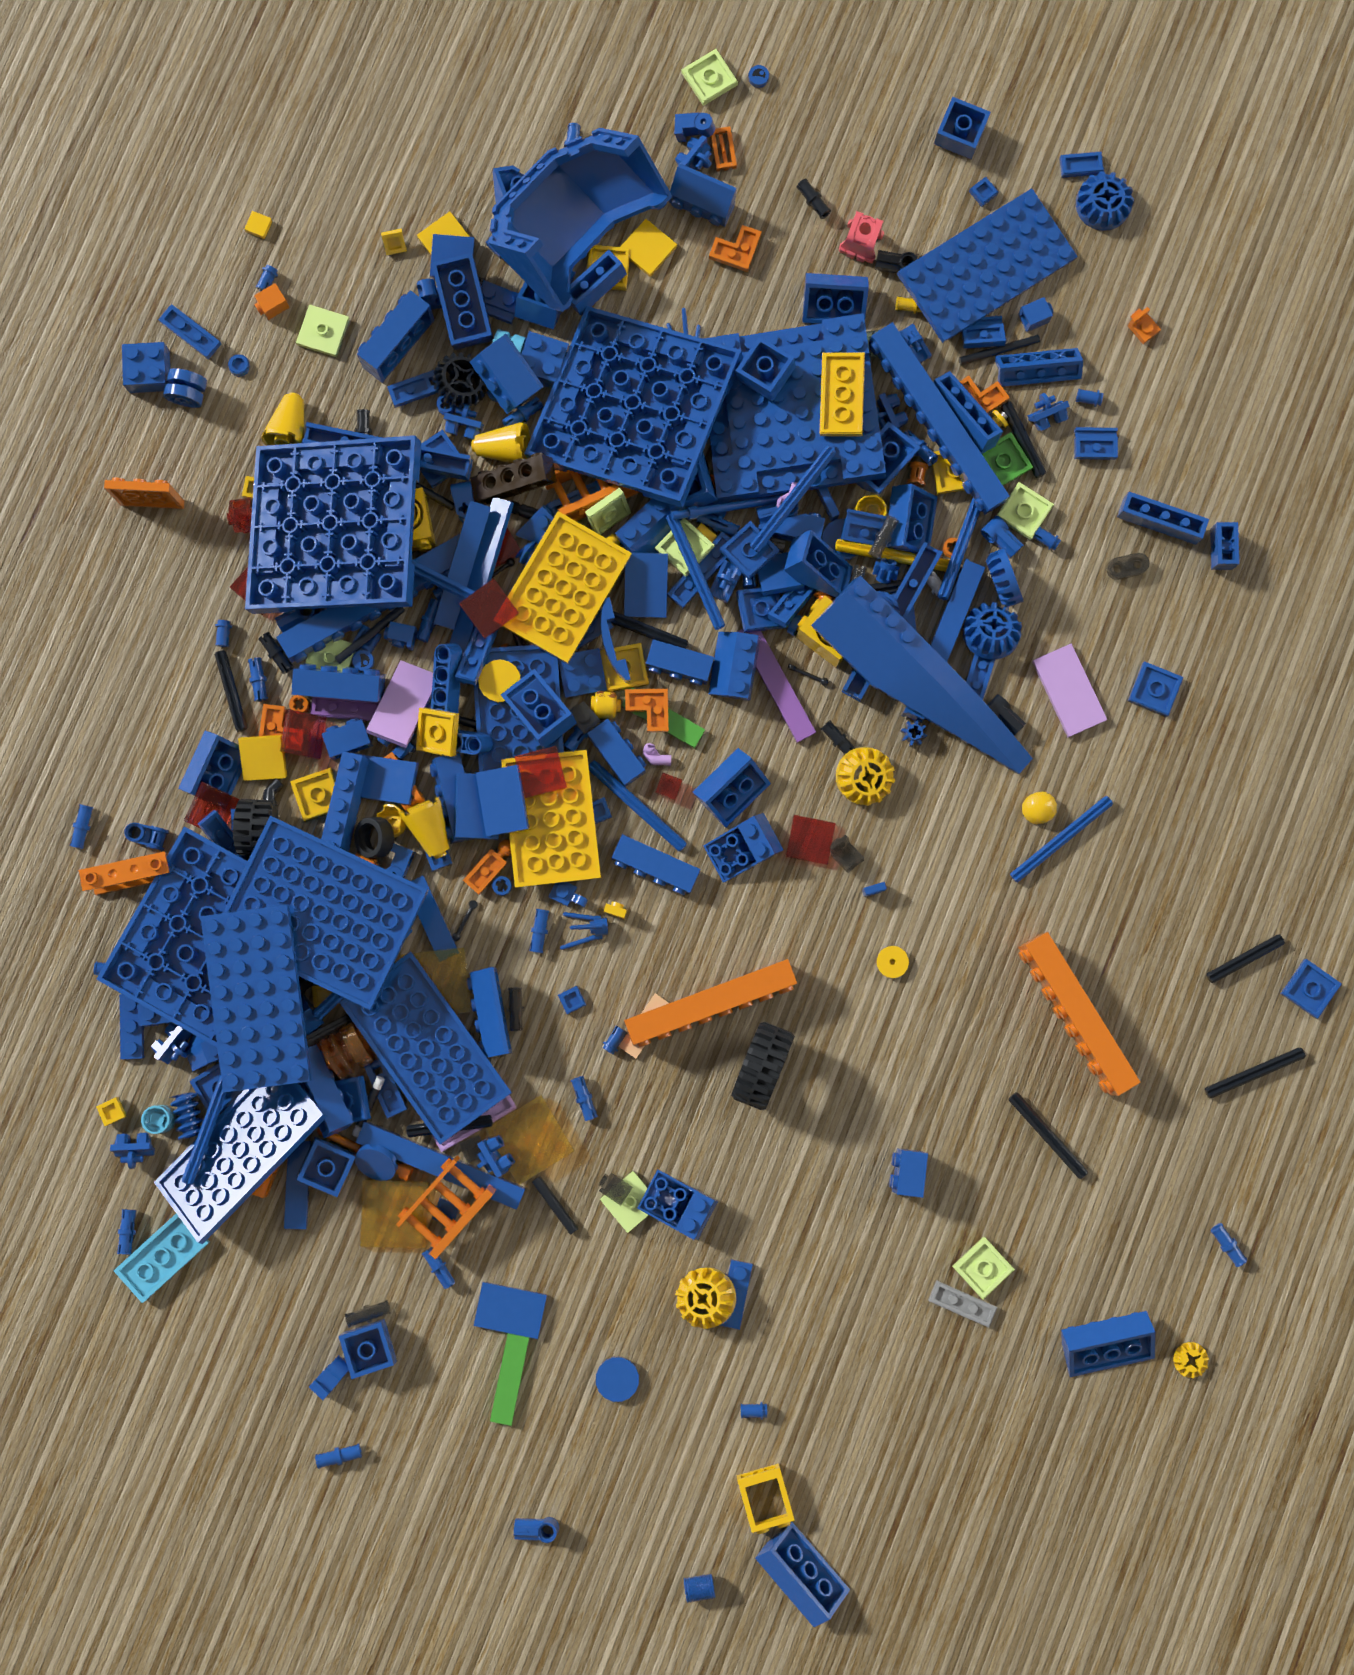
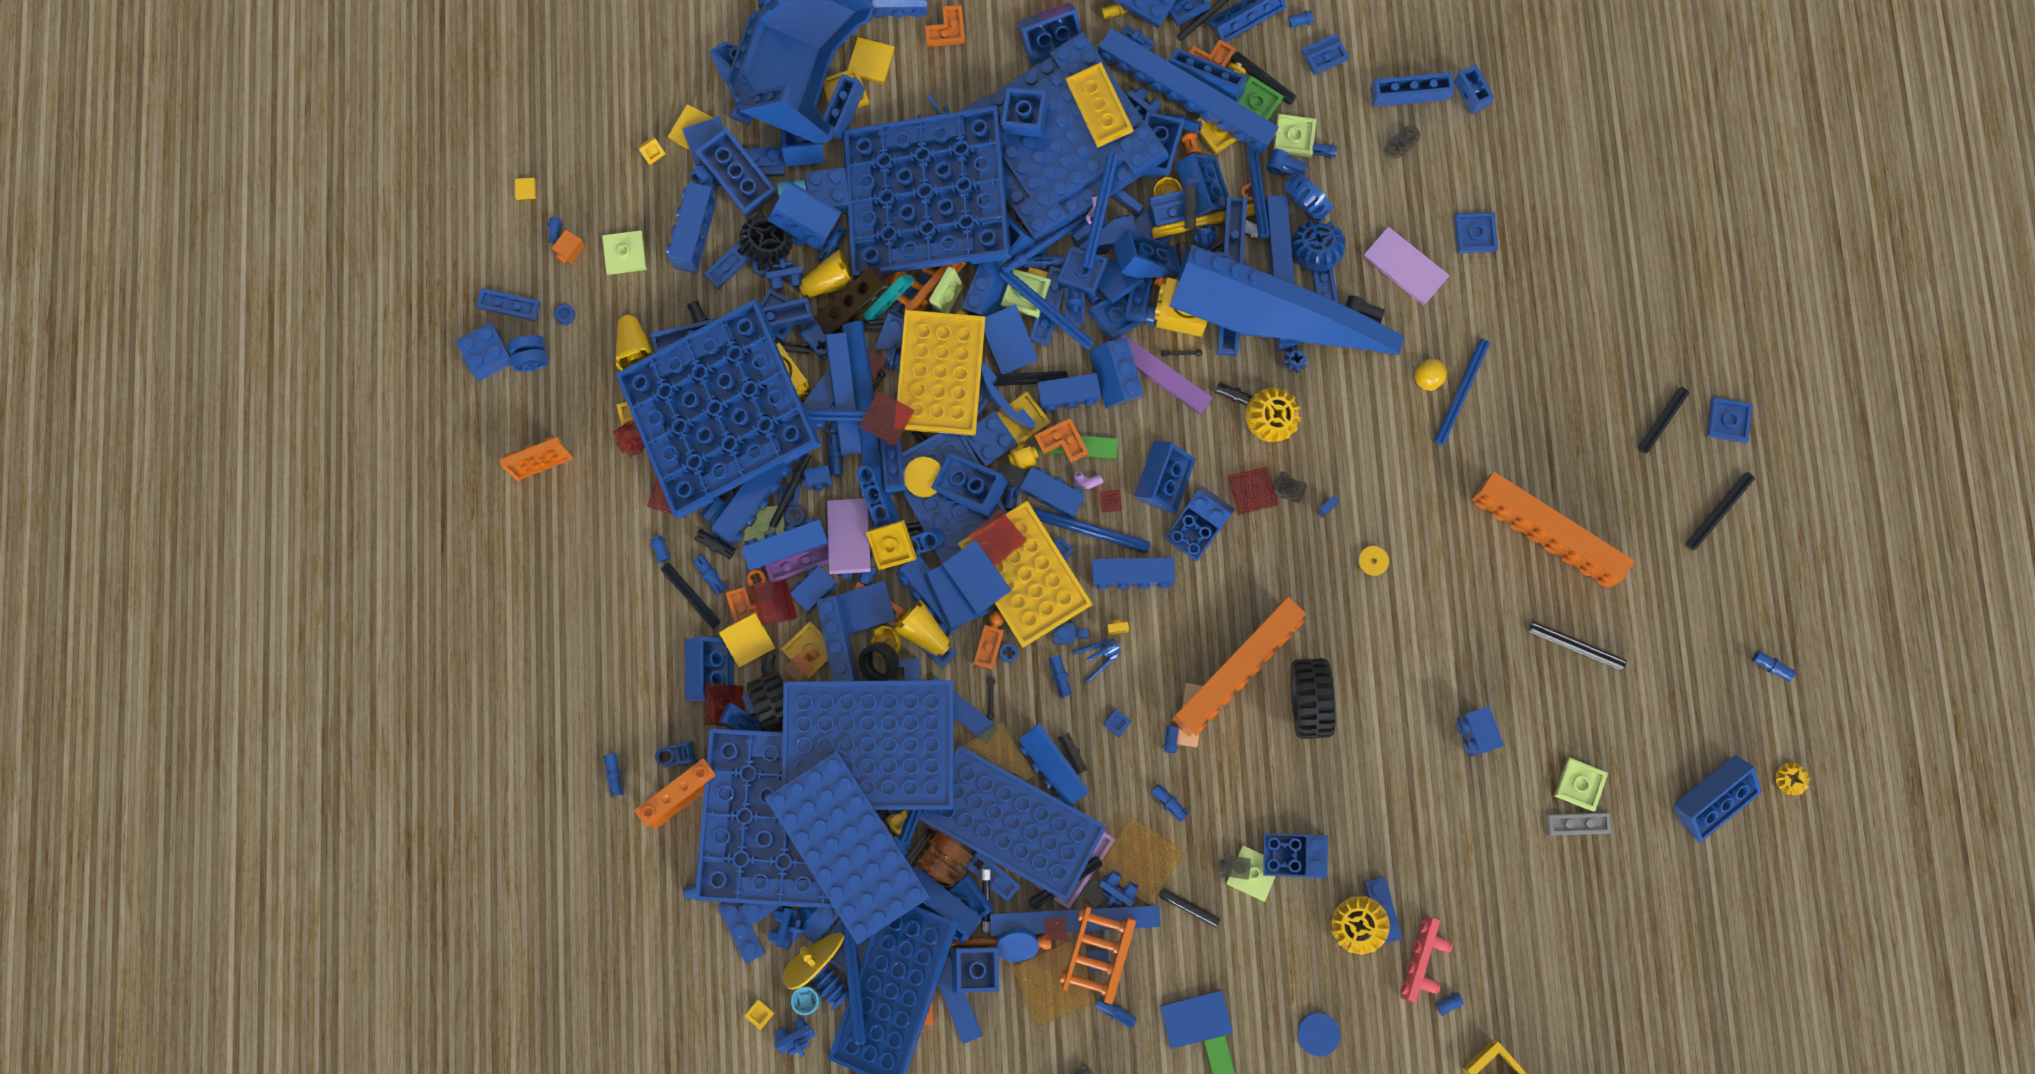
camera: 25 degrees left, 5 degrees down
blue hips [1027,393,1070,431] -> none
none -> yellow shield [782,932,844,990]
none -> clear orange plate [784,648,820,682]
none -> teal tile [863,275,915,320]
none -> clear red plate [1044,918,1067,940]
none -> coral plate [1400,917,1453,1003]

